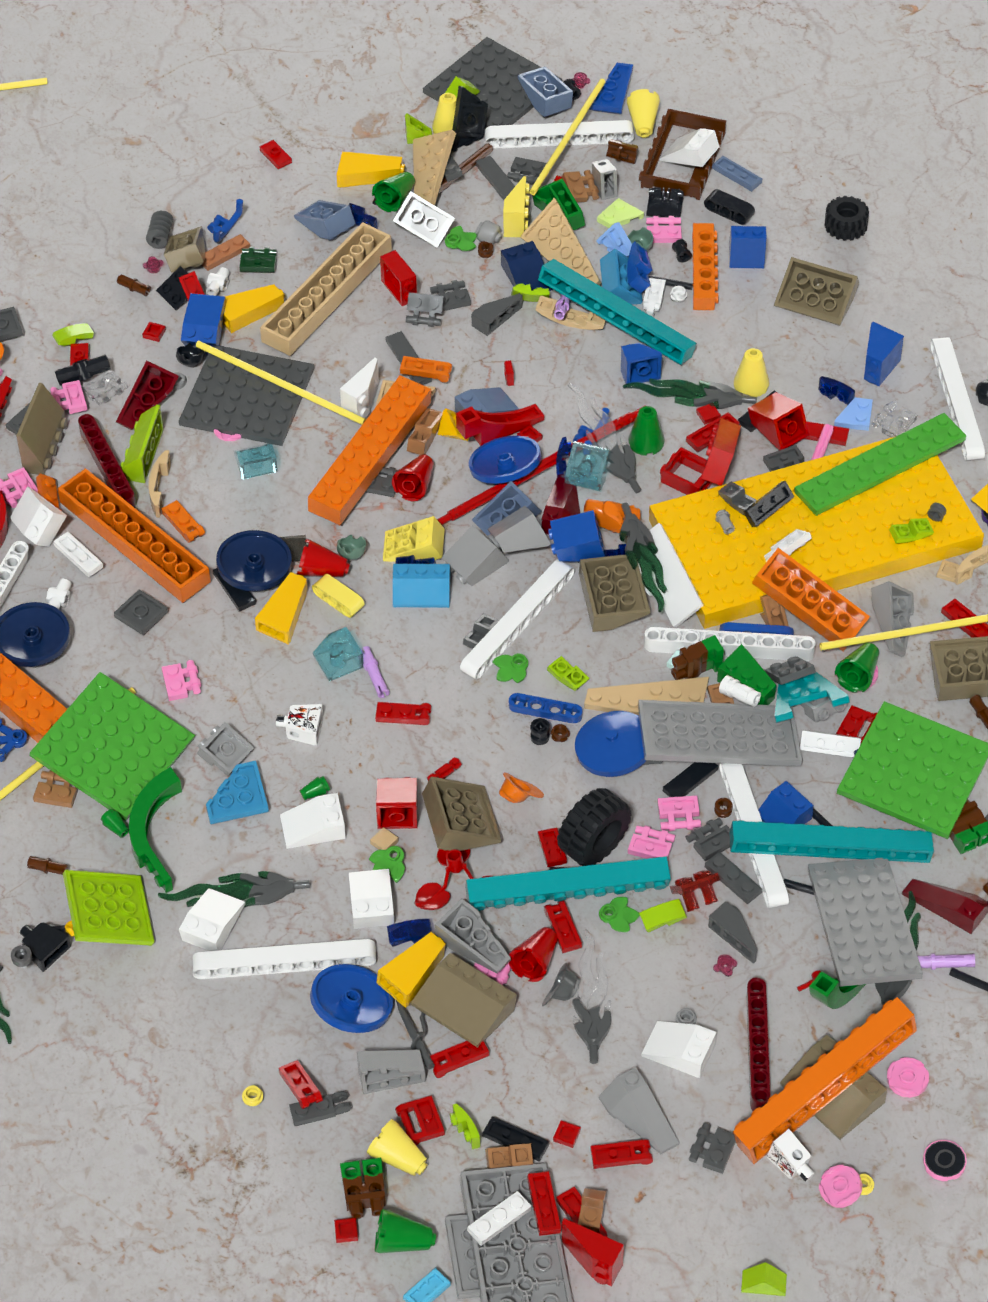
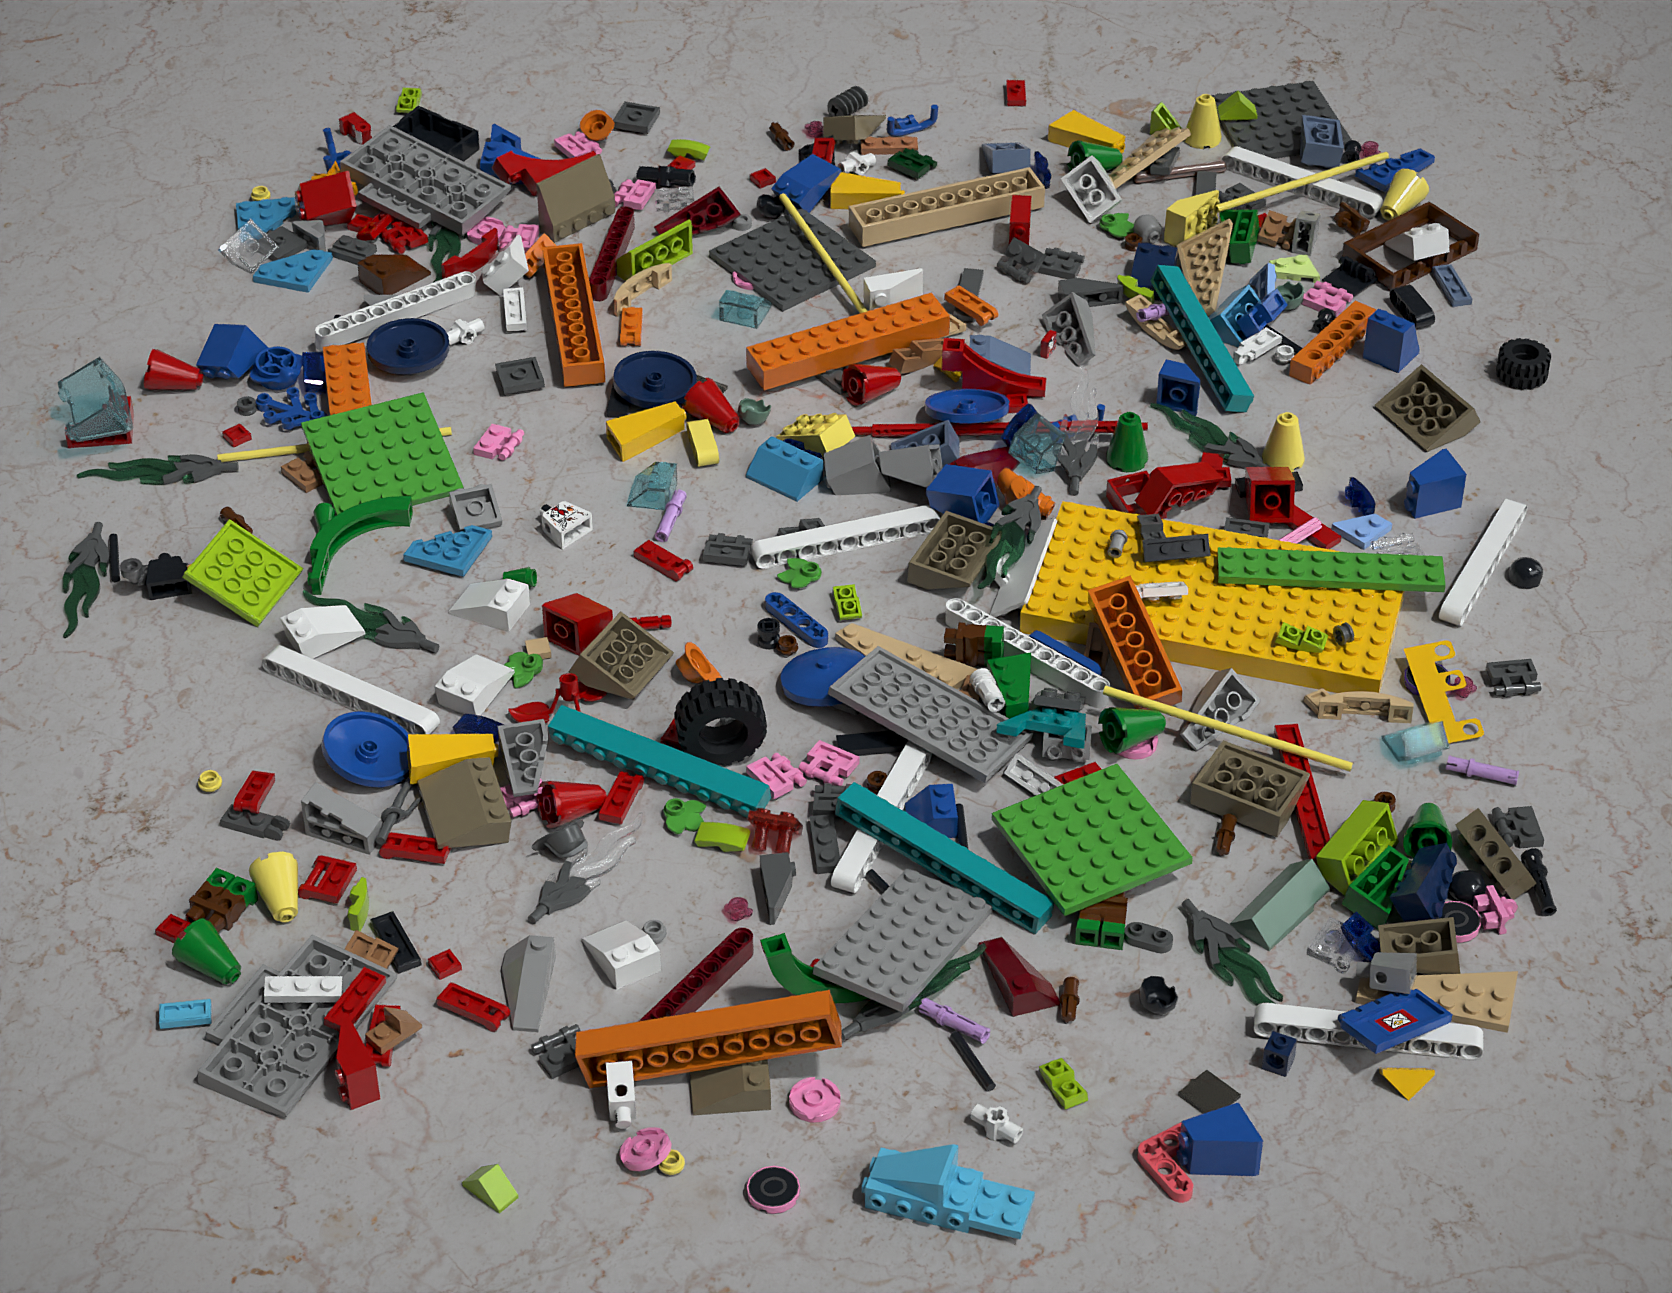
camera: 35 degrees right, 10 degrees down
black wing [451,86,488,152] -> none
none -> dark grey plate [703,533,753,566]
none -> light grey wedge [1042,292,1096,366]

